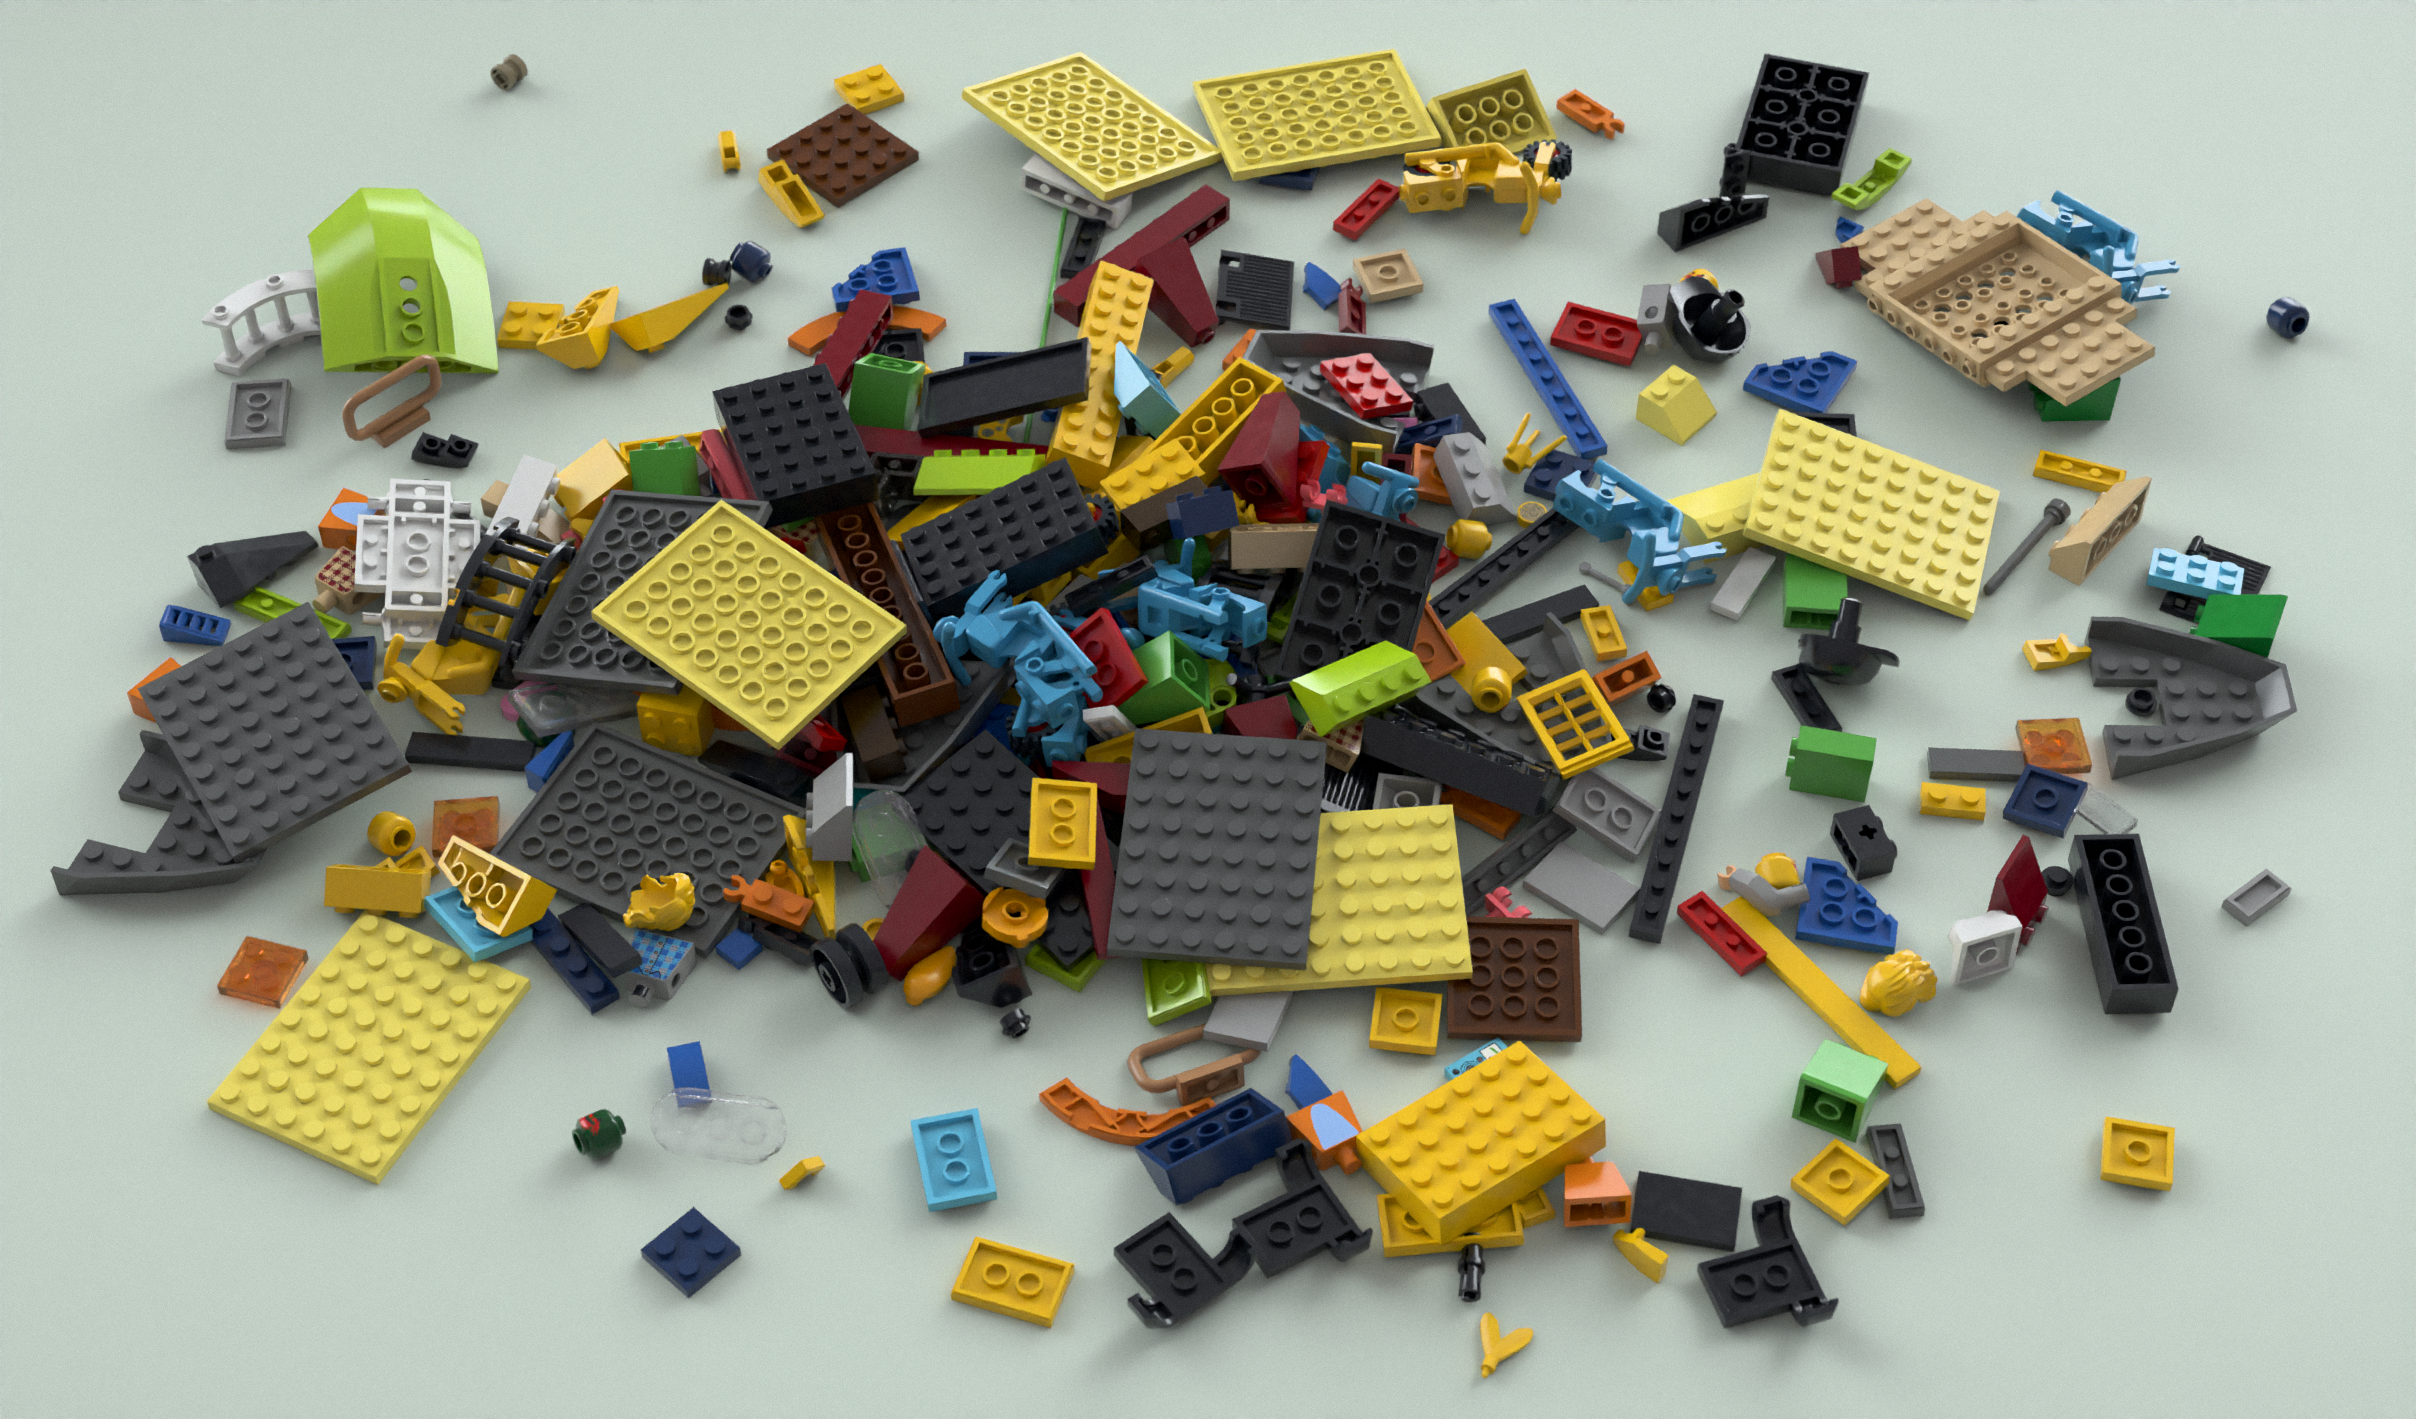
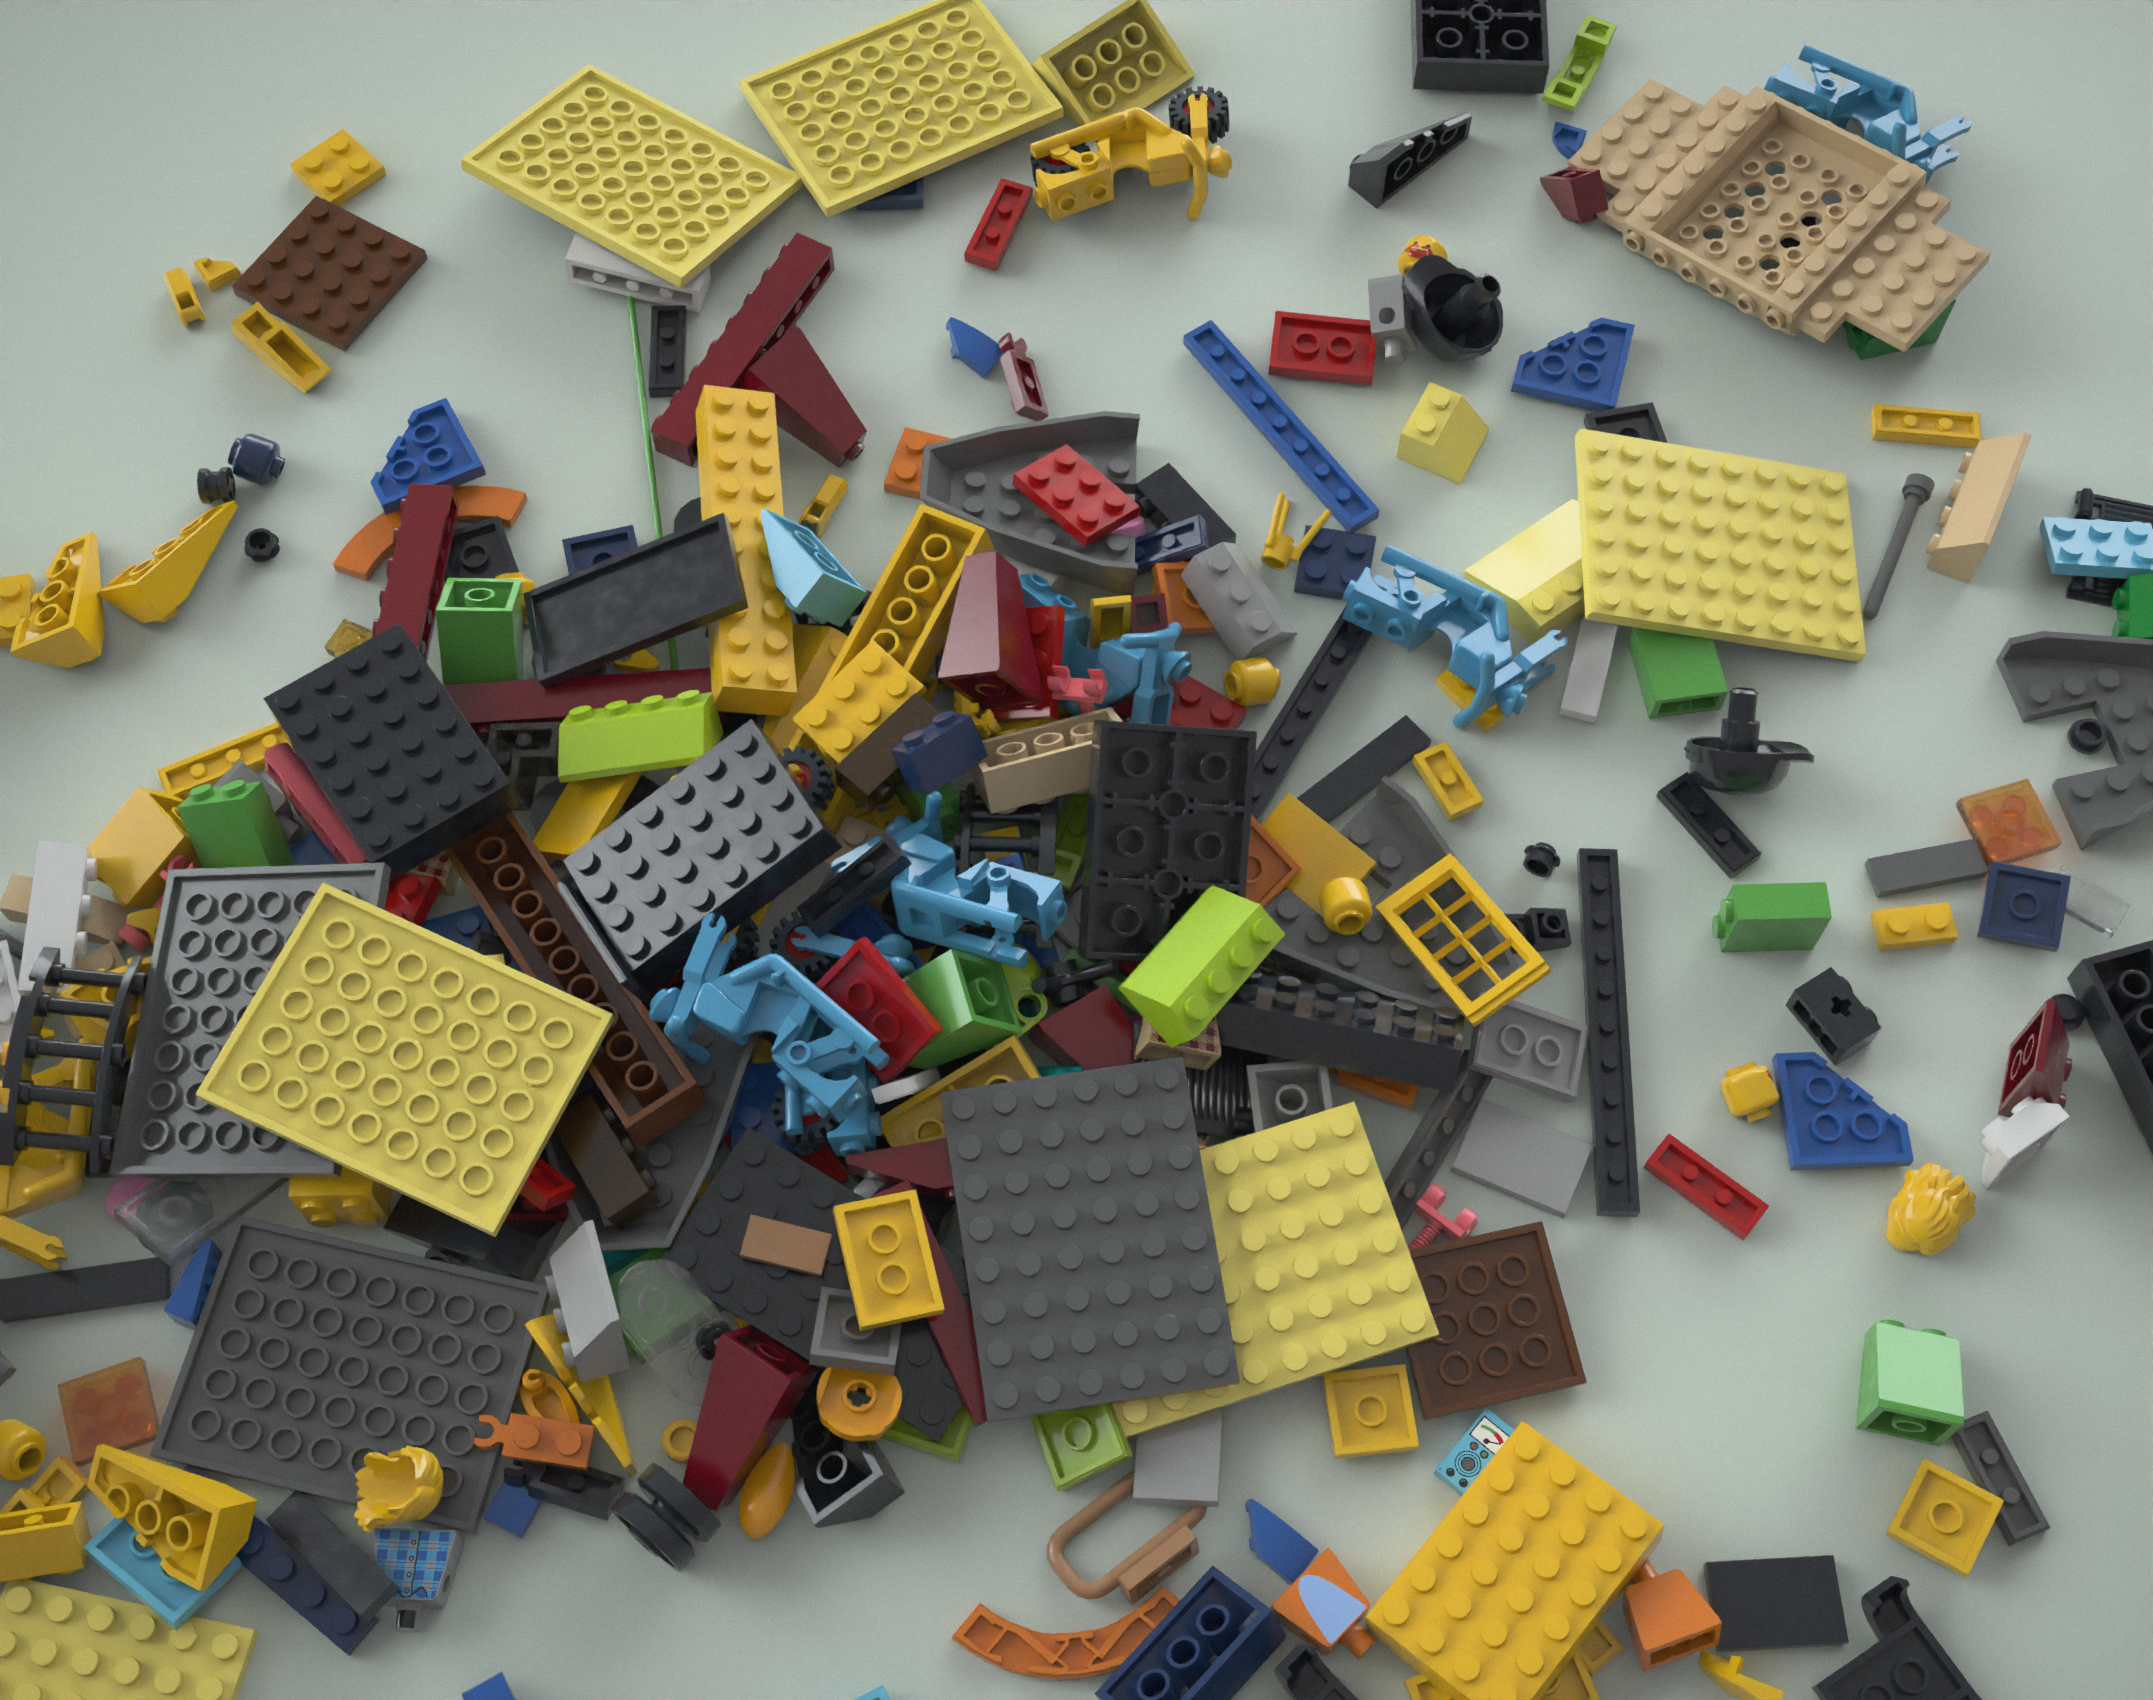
camera: 15 degrees left, 15 degrees up
black plate [999,1008,1031,1039] -> none
black window [1215,250,1294,330] -> none
tan plate [1353,249,1424,303] -> none
tile [1517,502,1547,528] -> none
orange plate [1556,89,1625,140] -> none
light grey hinge [1579,562,1631,594] -> none
orange brick [1592,651,1662,708] -> none
light grey arm [1717,865,1810,917] -> none
black hinge [1719,143,1751,197] -> none
yellow tile [1721,896,1922,1089] -> none
yellow slope [2022,633,2092,671] -> none
dark blue head [2266,297,2310,338] -> none
none -> yellow tile [193,258,241,292]
none -> medium nougat tile [740,1215,832,1277]

